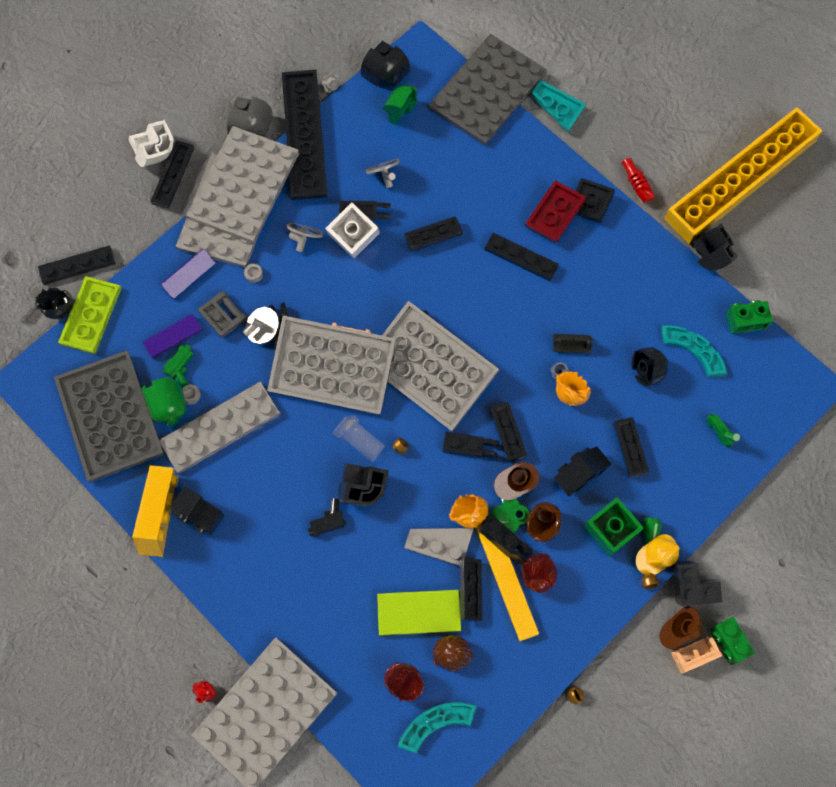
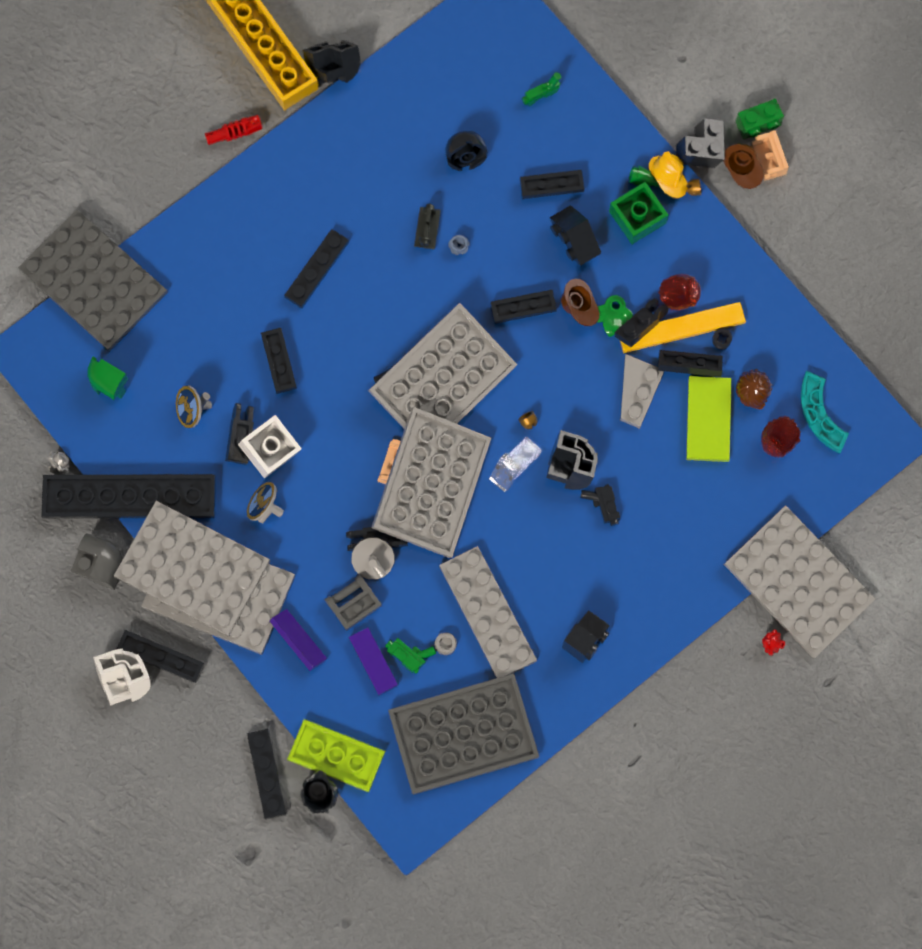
camera: 85 degrees left, 5 degrees up
yellow wedge [132,466,178,557] -> none
green cylinder [141,377,187,426] -> none
light grey tile [244,264,263,283] -> none
black brick [361,40,410,88] -> none
black hinge [443,432,499,458] -> none
light orange hair [449,494,489,528] -> none
dark red plate [525,180,586,244] -> none
reddish brown hair [526,502,562,542] -> none
teal wing [531,80,586,133] -> none
light orange hair [556,371,591,407] -> none
pearl gold hinge [567,687,584,704] -> none
black plate [575,178,615,223] -> none
teal tile [661,325,727,378] -> none
green brick [726,300,773,334] -> none
none -> black bush [712,329,732,350]

